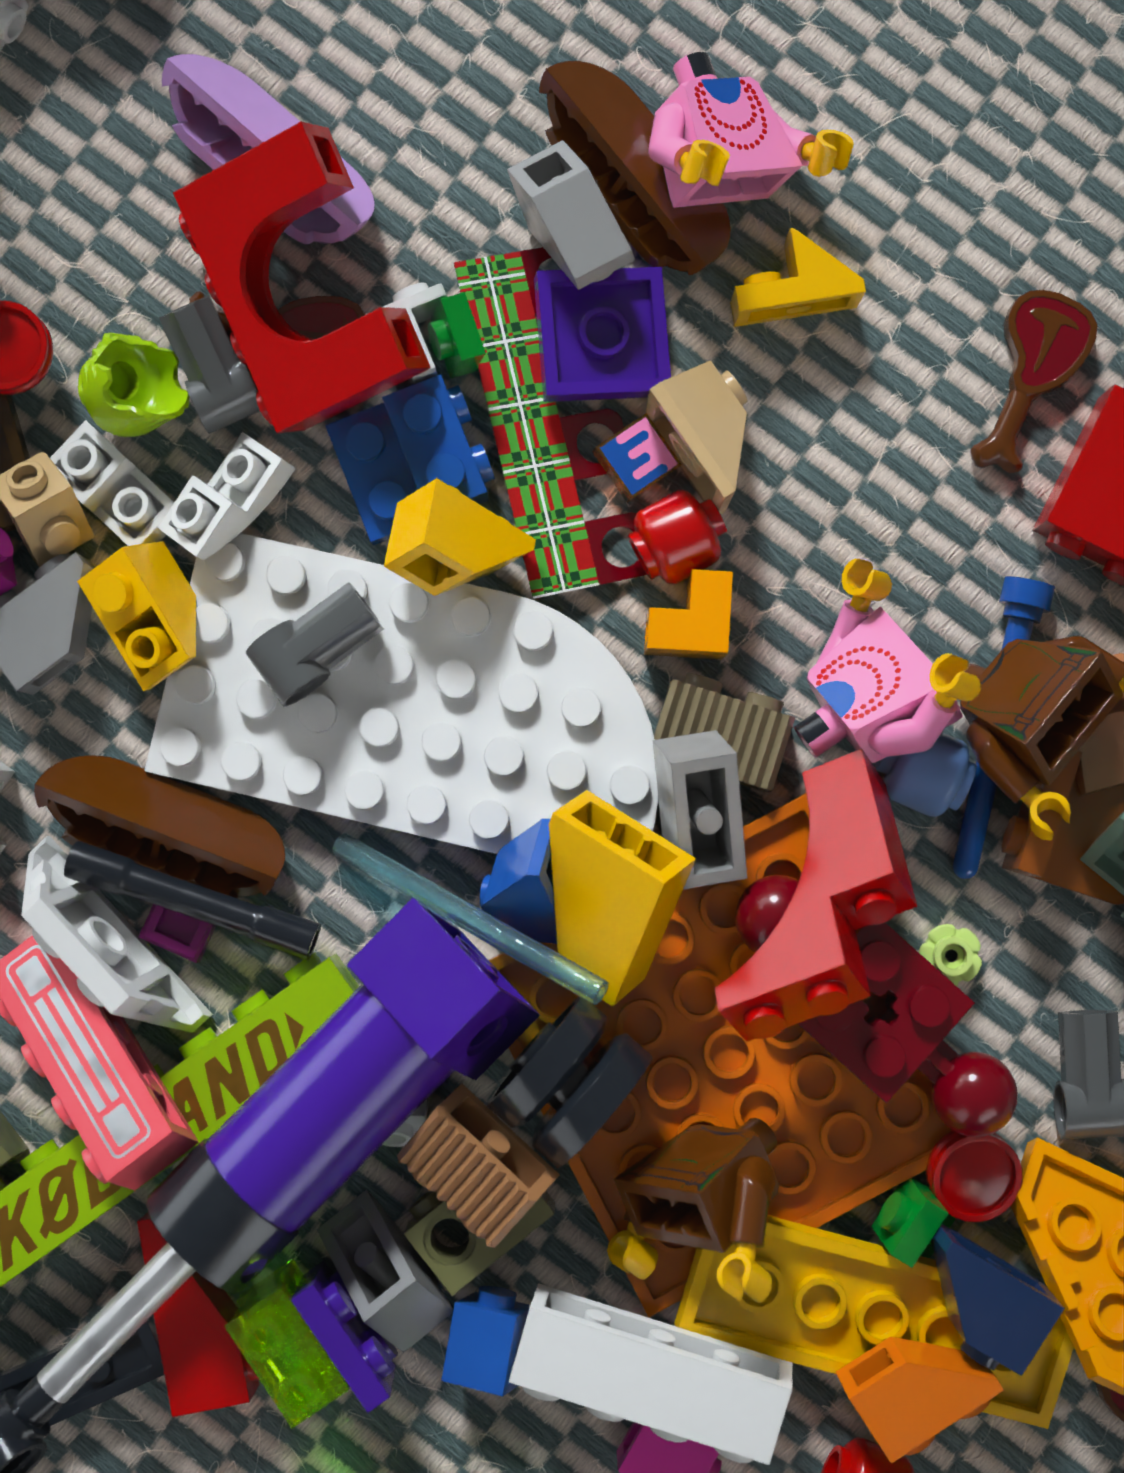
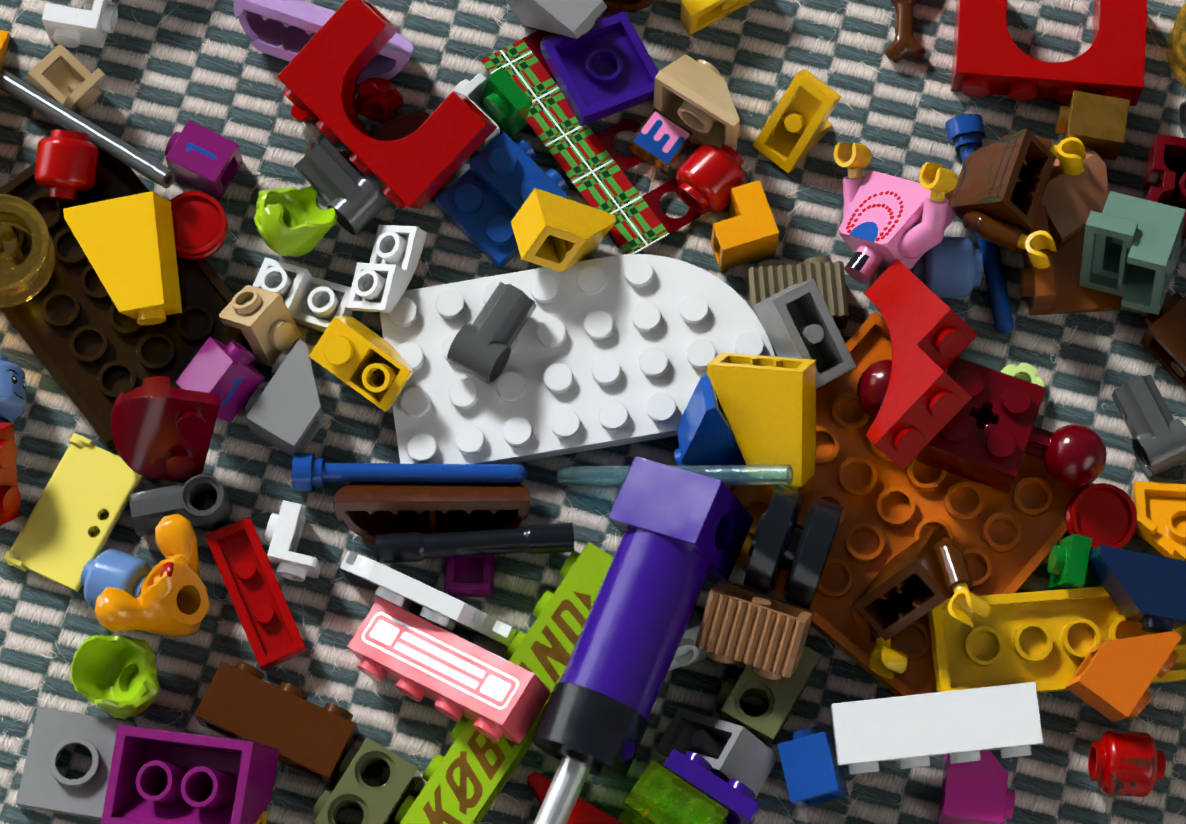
camera: 25 degrees left, 15 degrees down
none -> magenta brick [165,120,243,200]
none -> blue piece [292,453,527,492]
none -> red plate [355,77,403,124]
none -> yellow slope [752,69,842,174]

